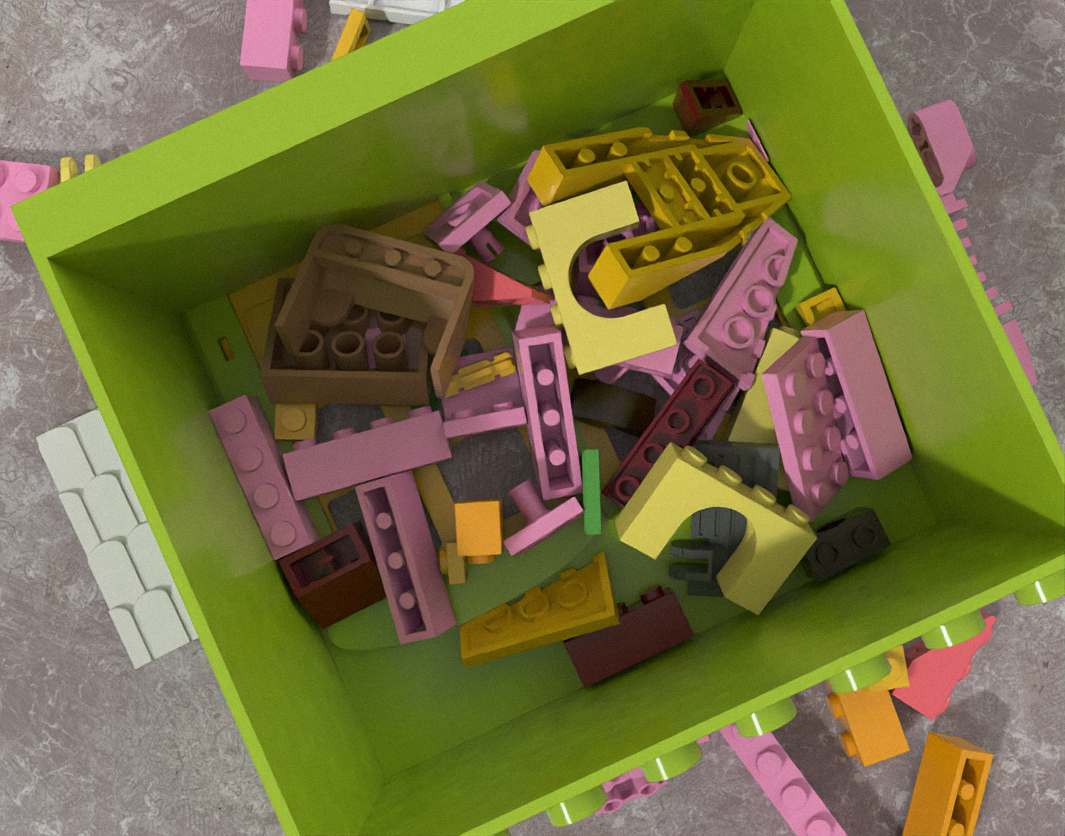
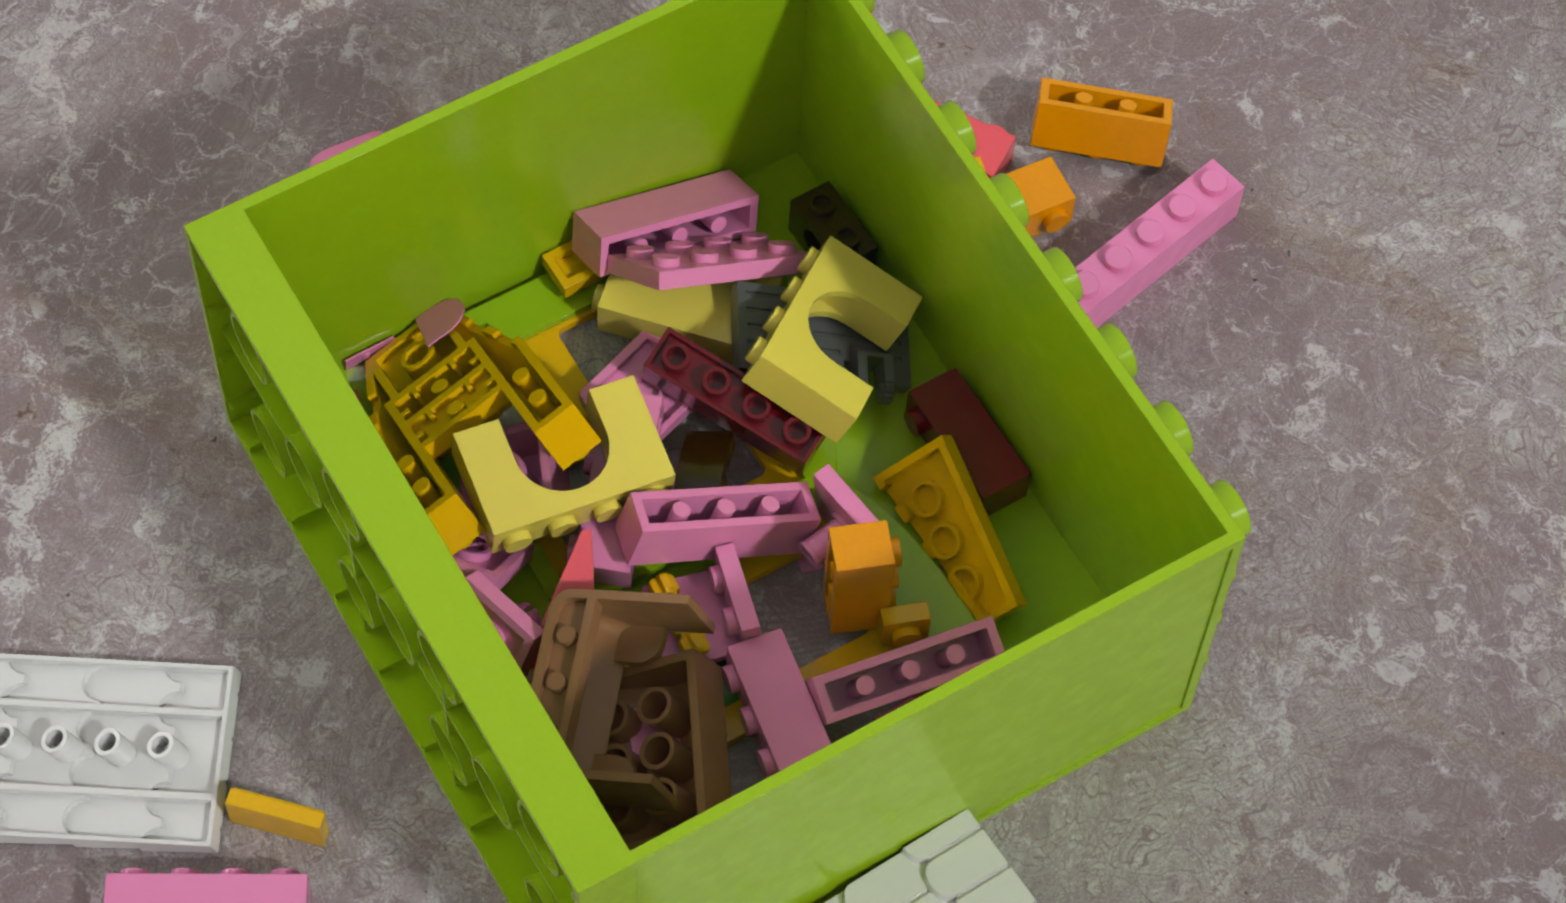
camera: 105 degrees left, 25 degrees down
bright green tile [582,449,602,535] -> none
bright pink wing [681,218,798,391] -> none
none -> piece [415,299,465,347]

